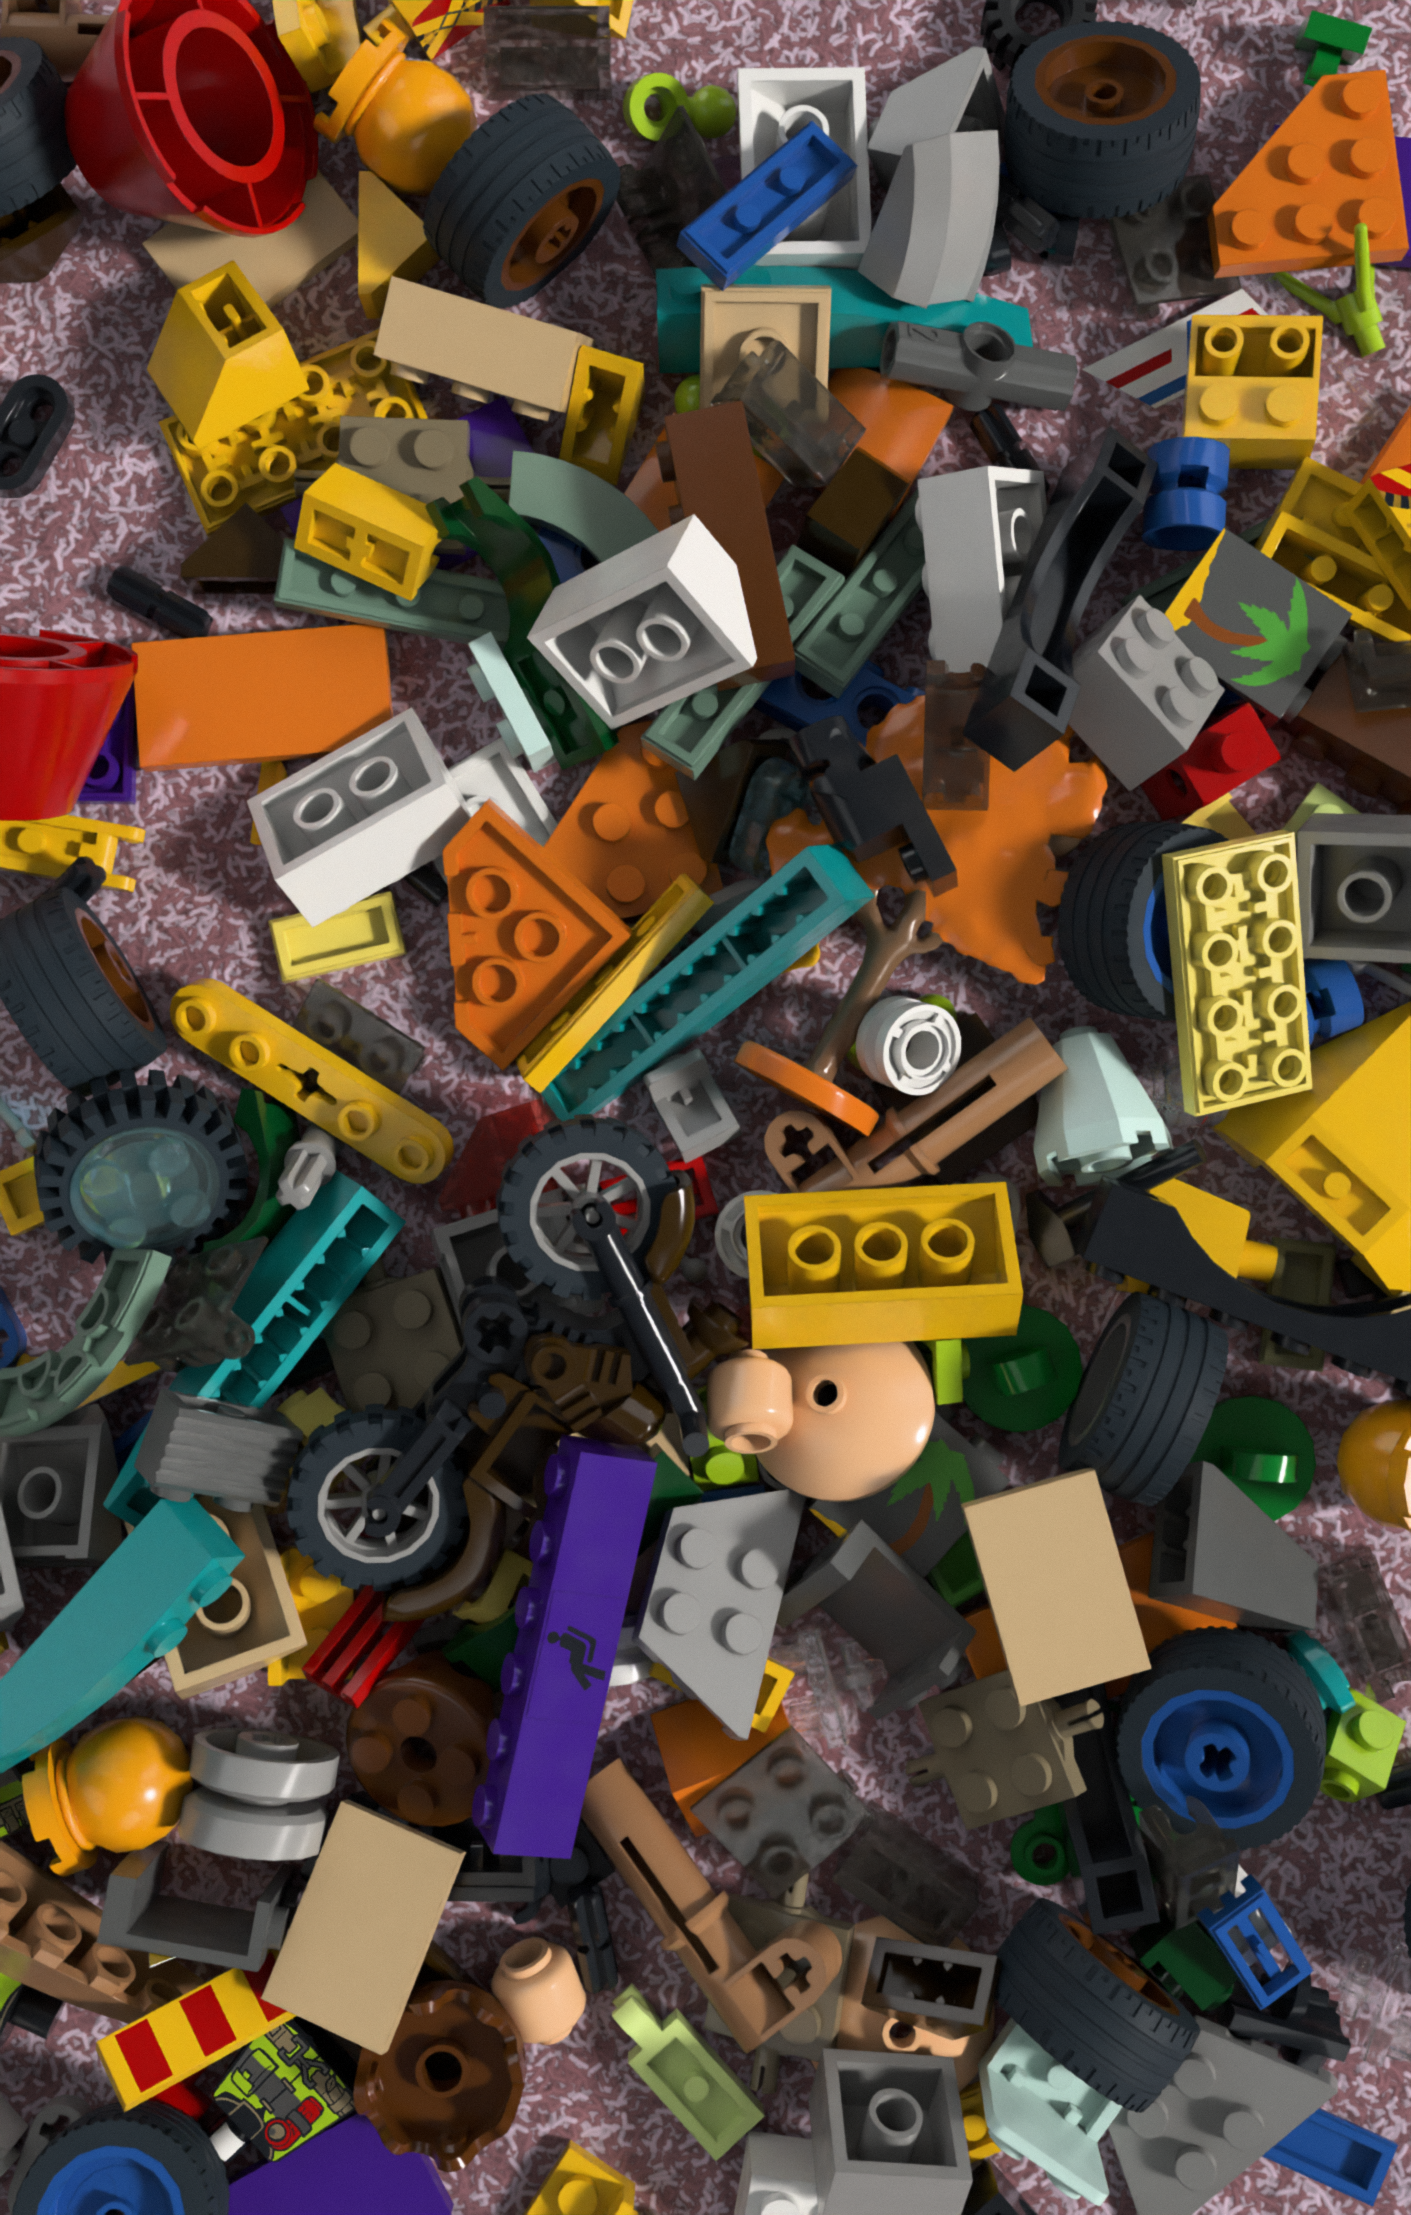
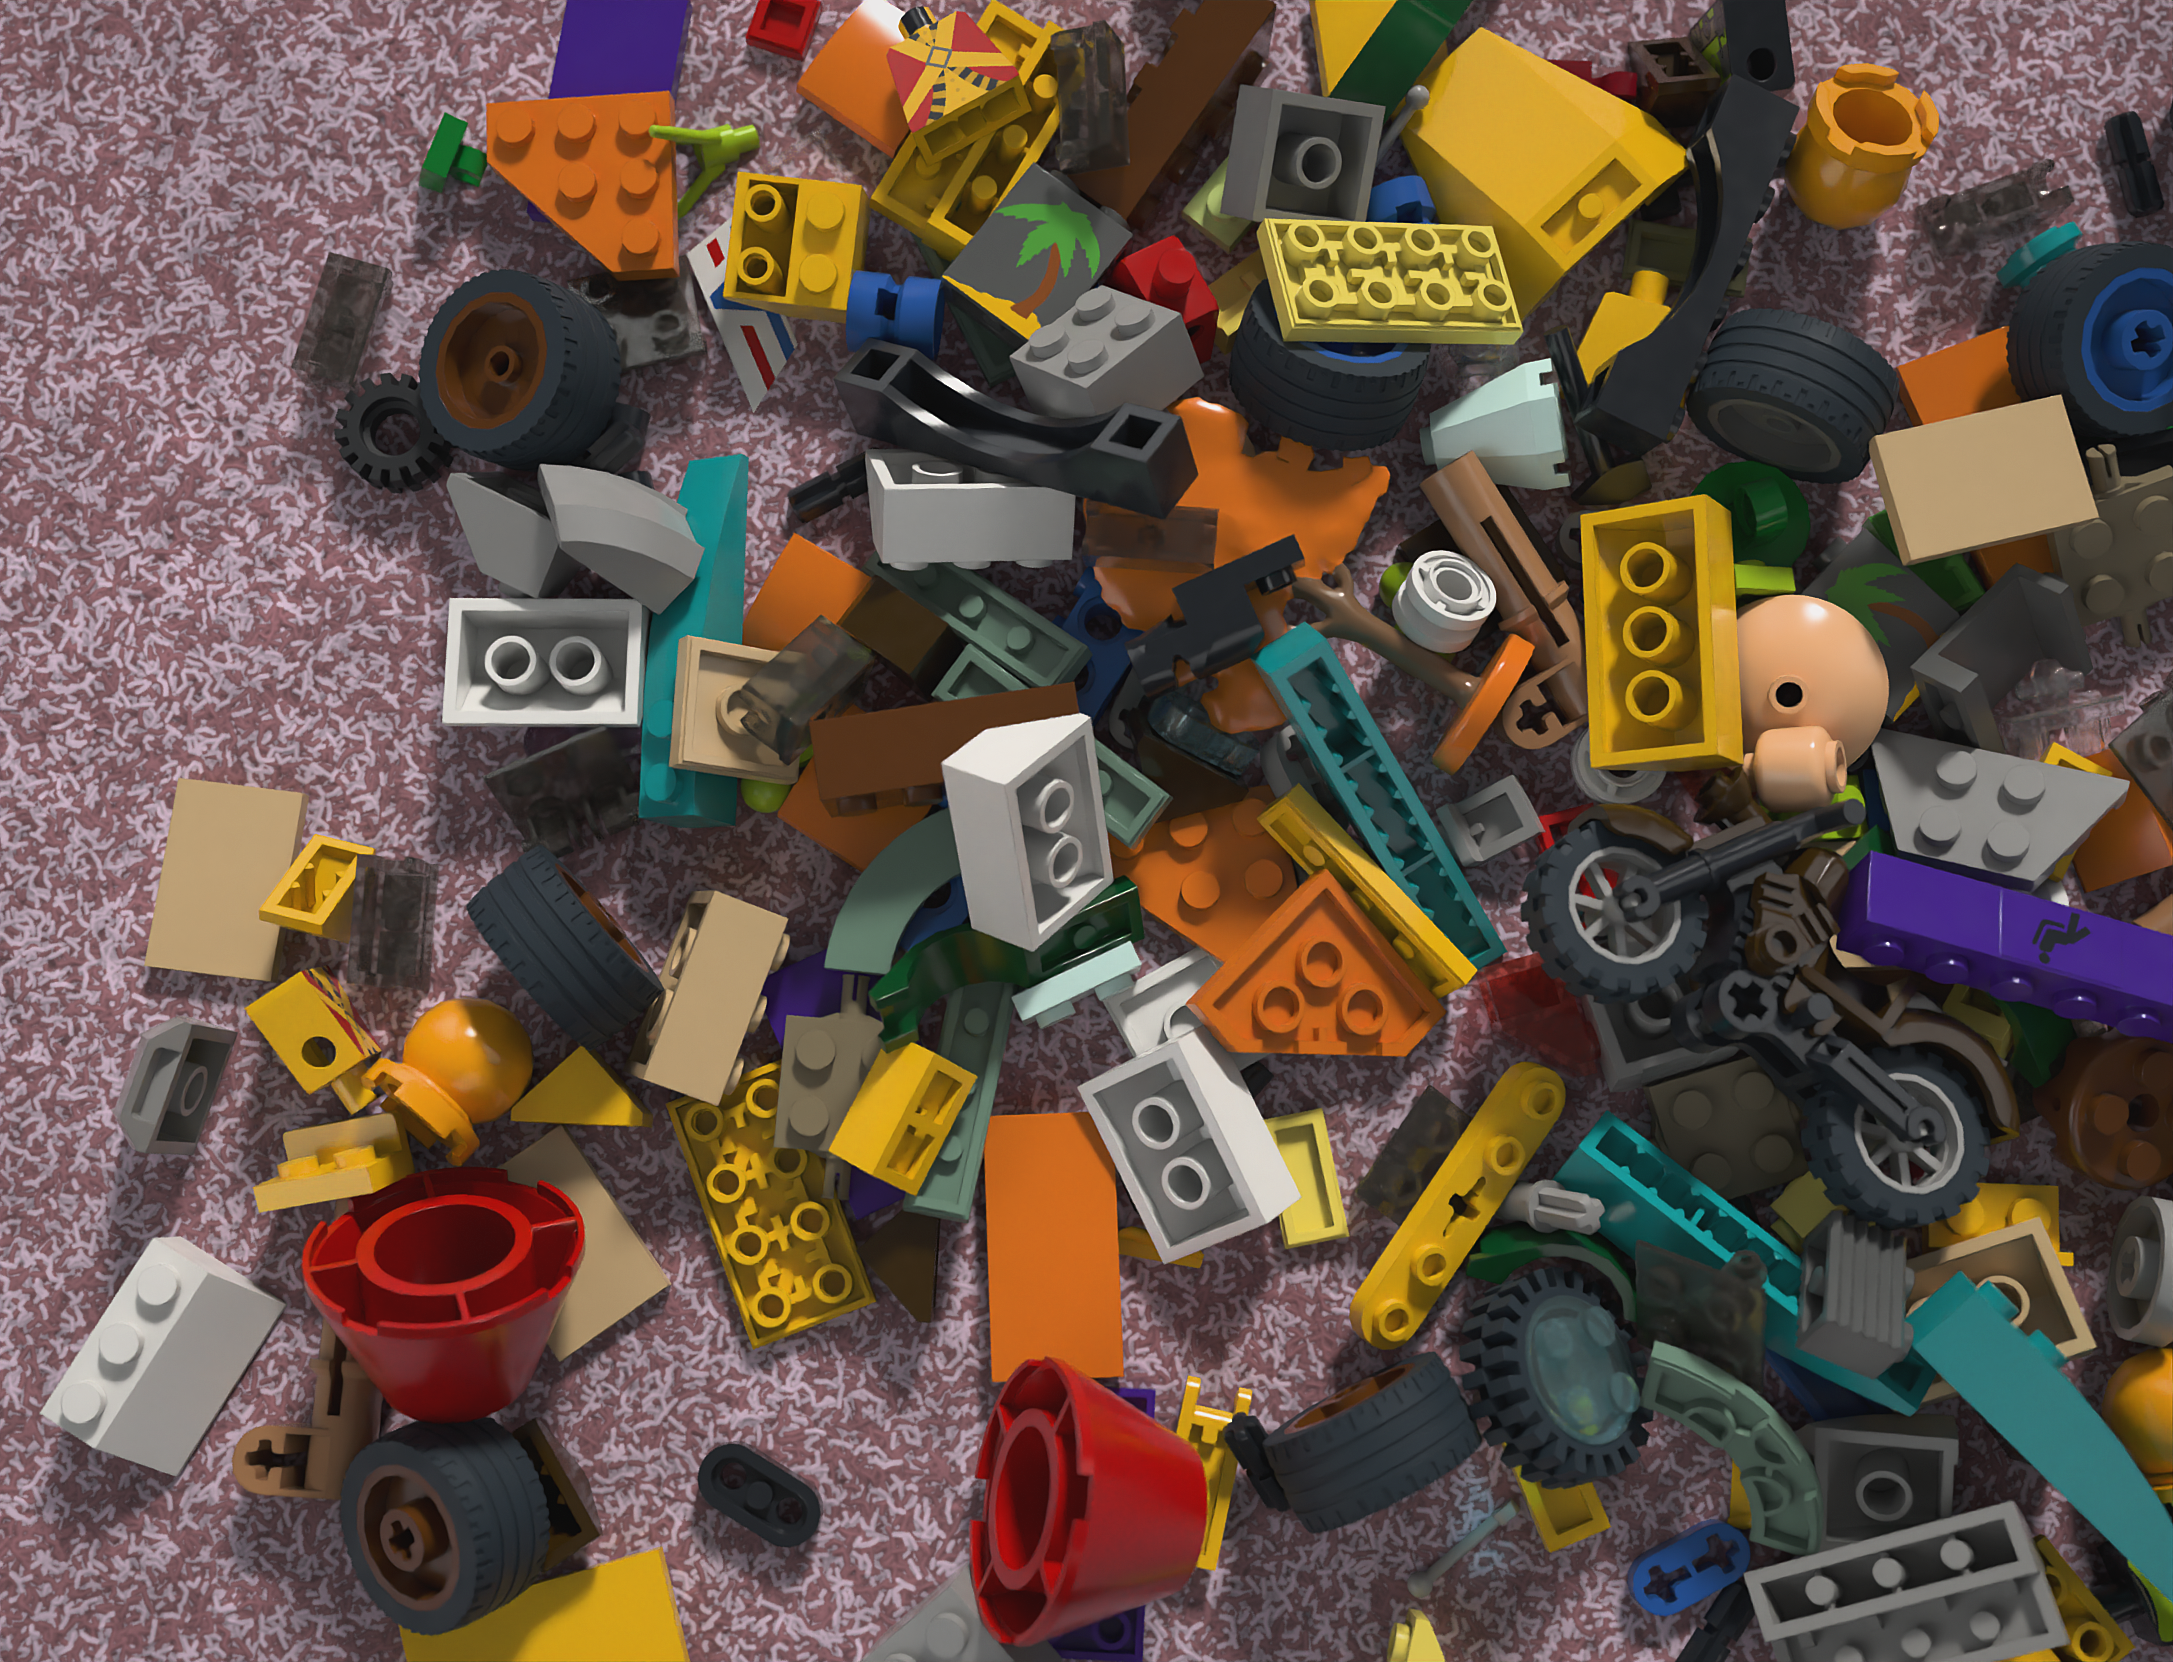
camera: 85 degrees left, 5 degrees down
black piece [106,566,213,639] -> none
yellow slope [147,260,310,450] -> none
red tile [301,1585,426,1709] -> none
yellow slope [559,344,646,485] -> none
lime plate [623,73,736,142] -> none
blue tile [676,121,858,291] -> none
dark grey piece [879,321,1078,411] -> none
dark grey slope [1148,1461,1319,1633] -> none
green tile [1188,1394,1316,1521] -> none
lime bracket [1319,1687,1406,1803] -> none

